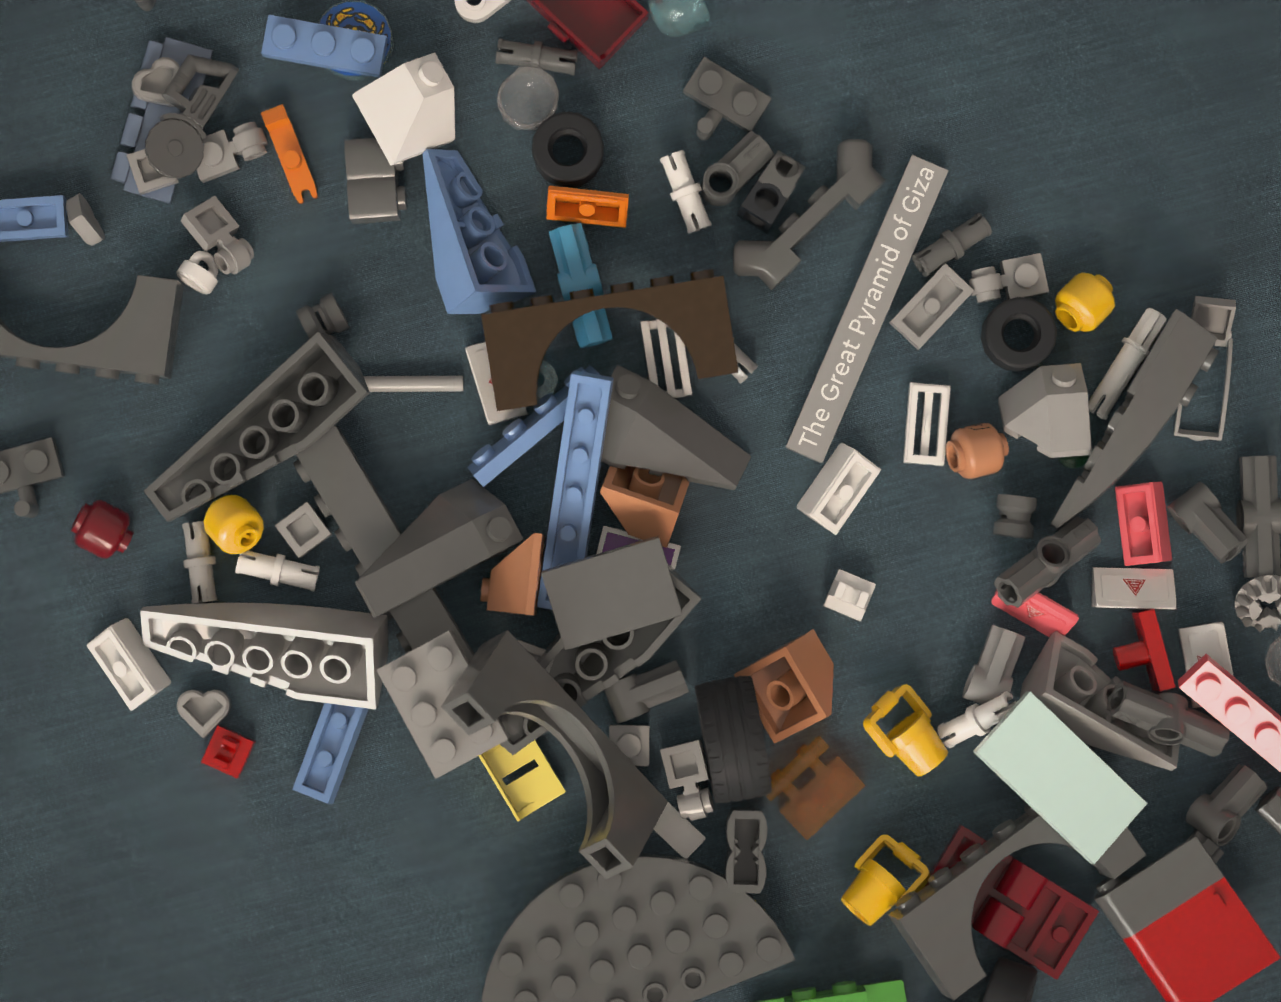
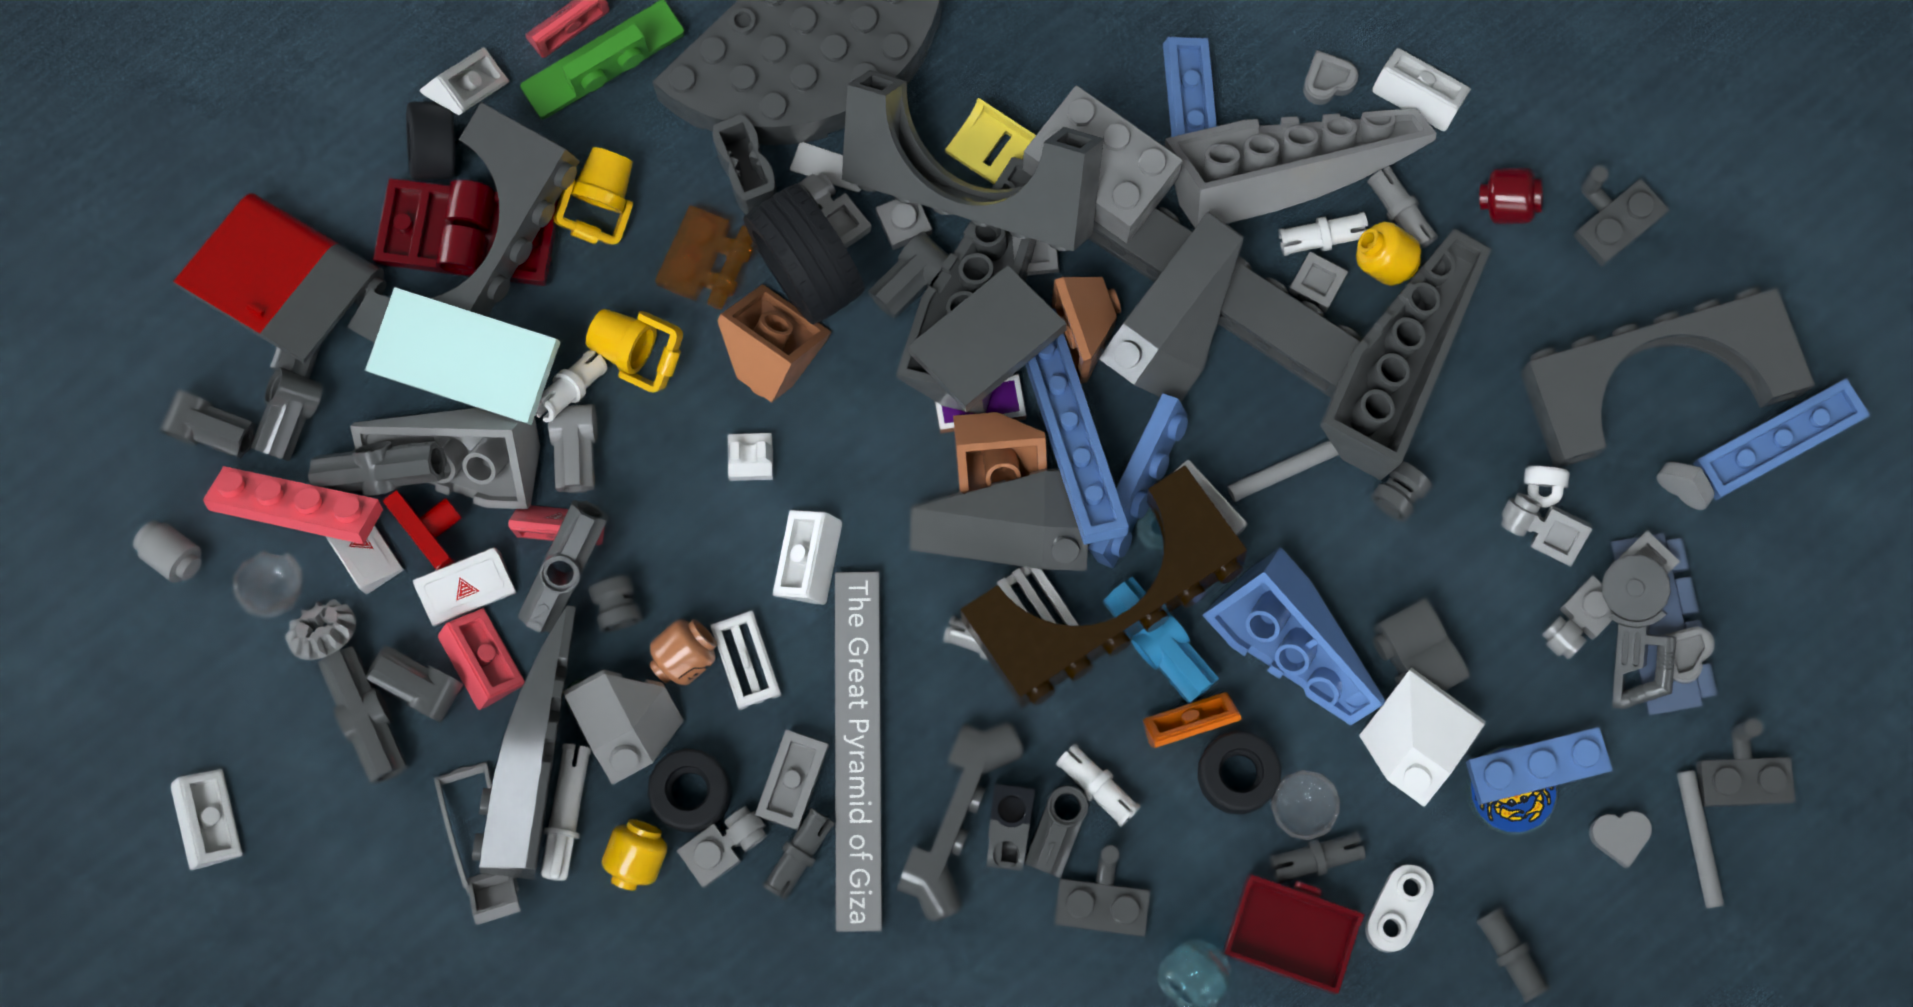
camera: 160 degrees right, 10 degrees down
red tile [201,725,256,779] -> none
orange piece [261,104,318,204] -> none

